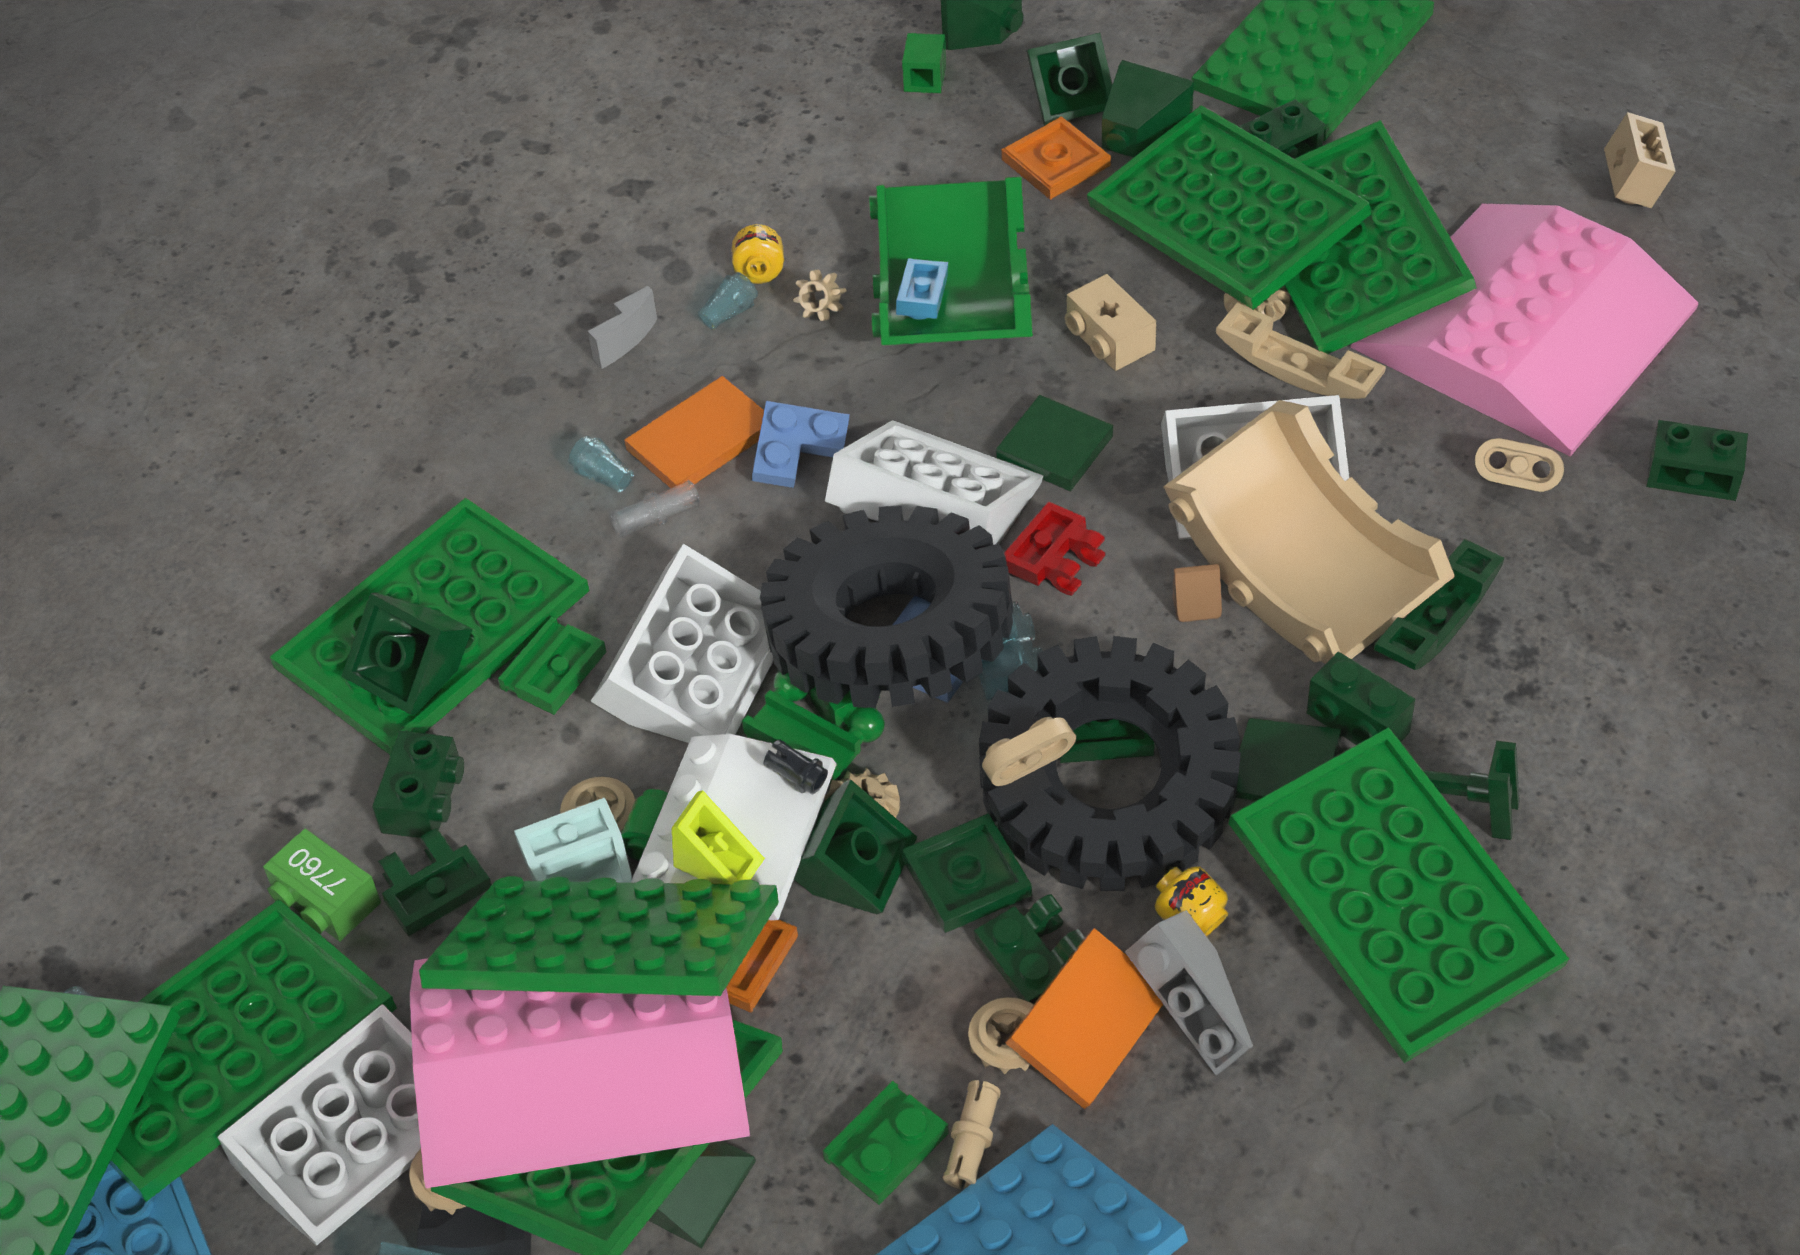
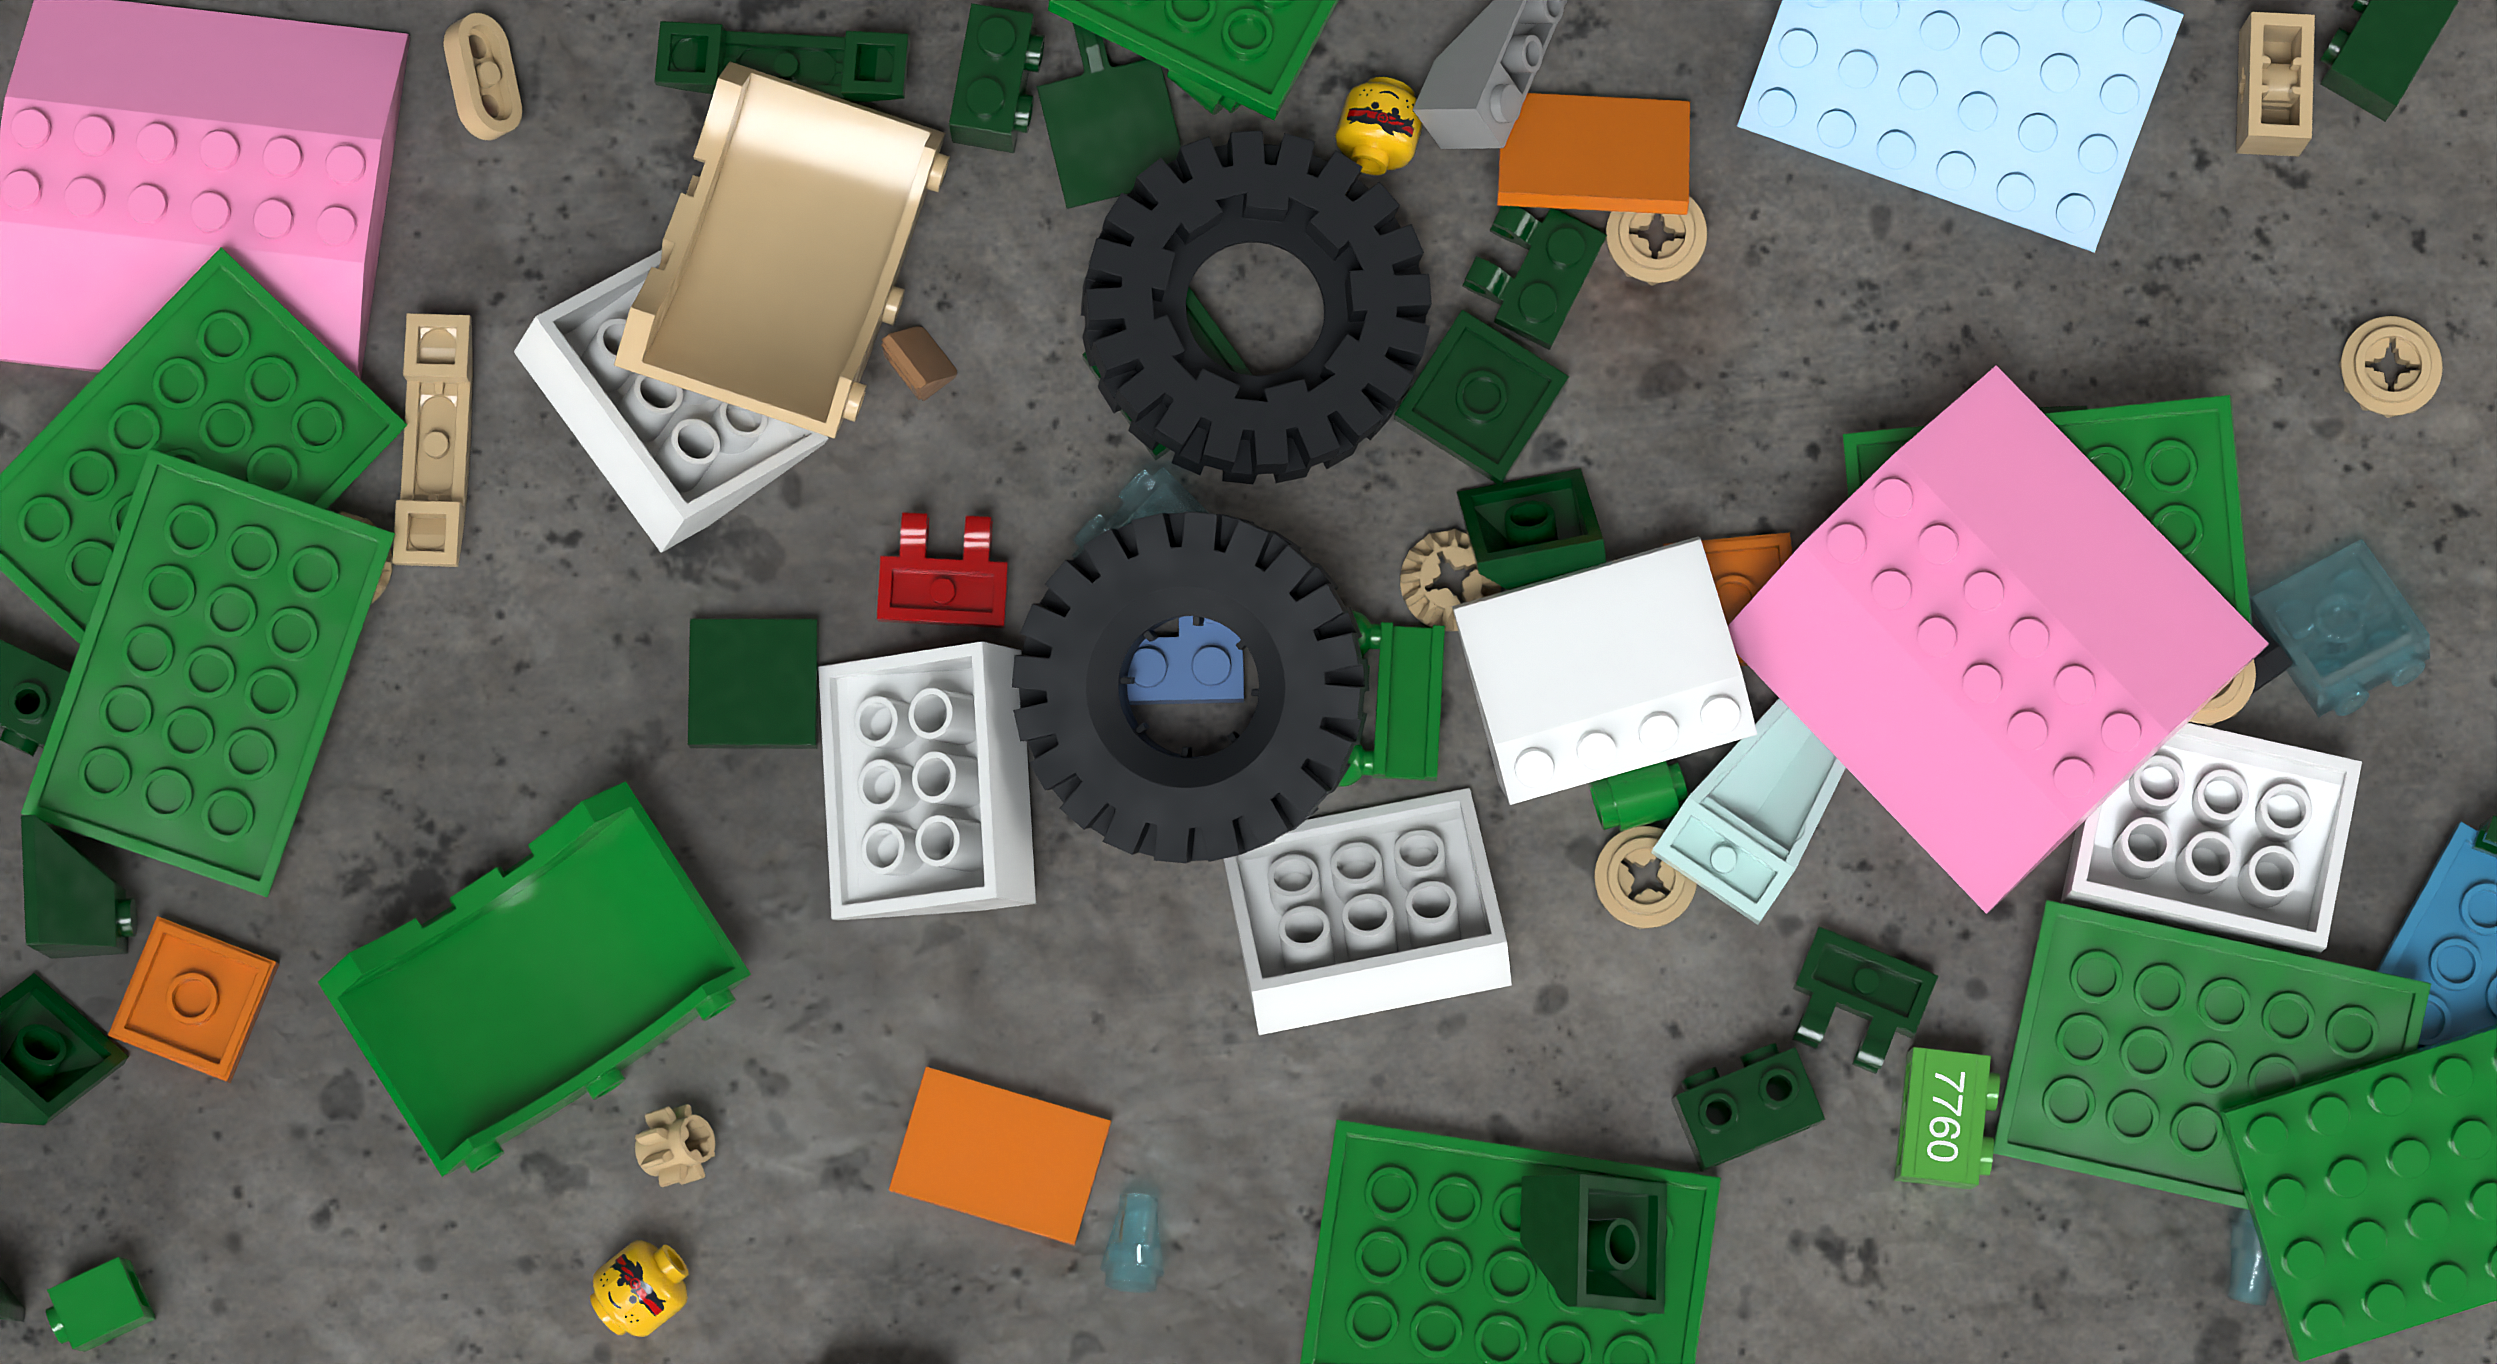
camera: 125 degrees left, 30 degrees up
green plate [419,876,779,996] -> none
green plate [498,616,607,715] -> none
clear pin [610,480,700,538] -> none
neon yellow slope [671,790,765,885] -> none
clear light blue cone [698,272,758,330] -> none
medium blue plate [752,401,849,488] -> none
black pin [763,739,828,795] -> none
green plate [823,1081,949,1205] -> none
dark azure plate [896,258,948,320] -> none
tan pin [943,1080,1001,1189] -> none
tan plate [982,717,1076,786] -> none
tan brick [1065,274,1156,371] -> none

